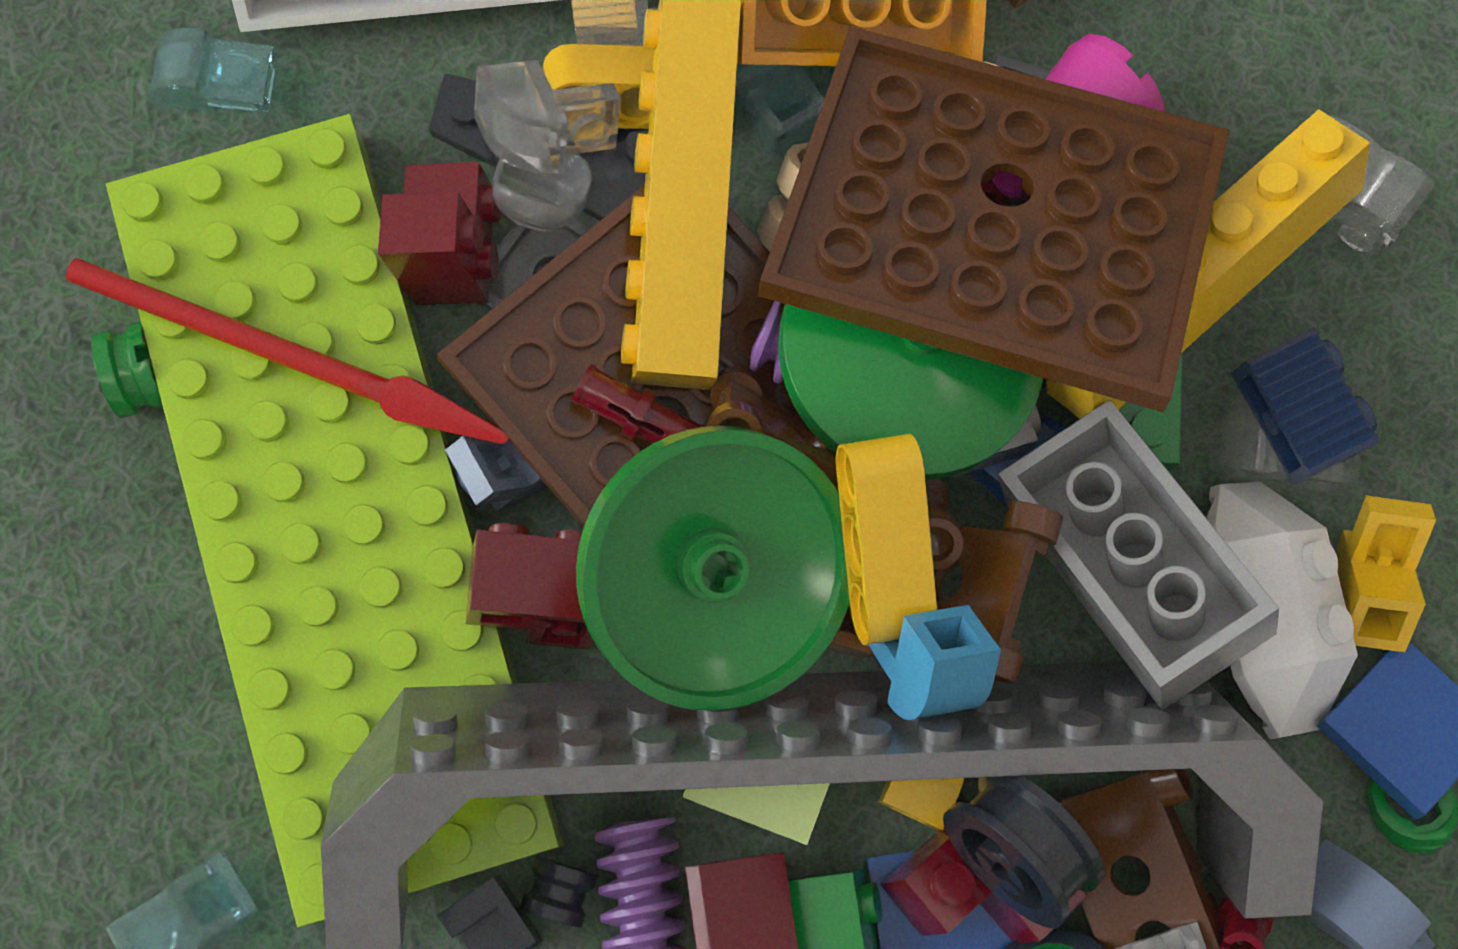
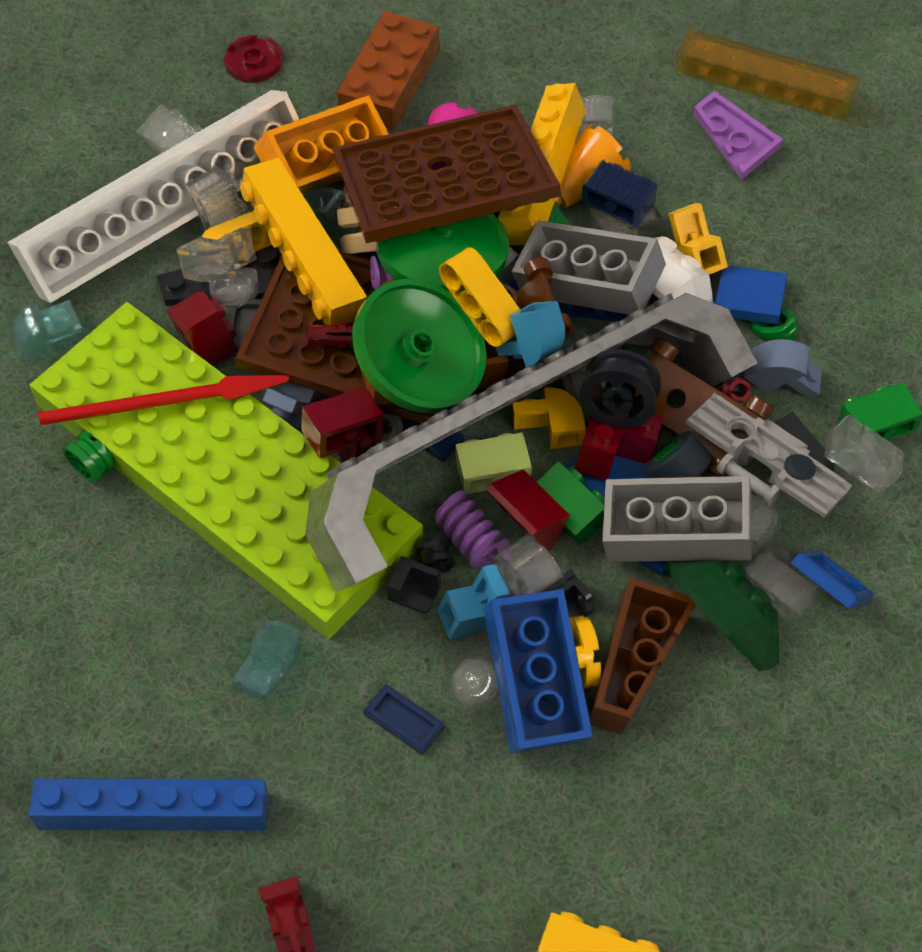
camera: 30 degrees left, 20 degrees down
none -> light orange cone [555,124,631,208]

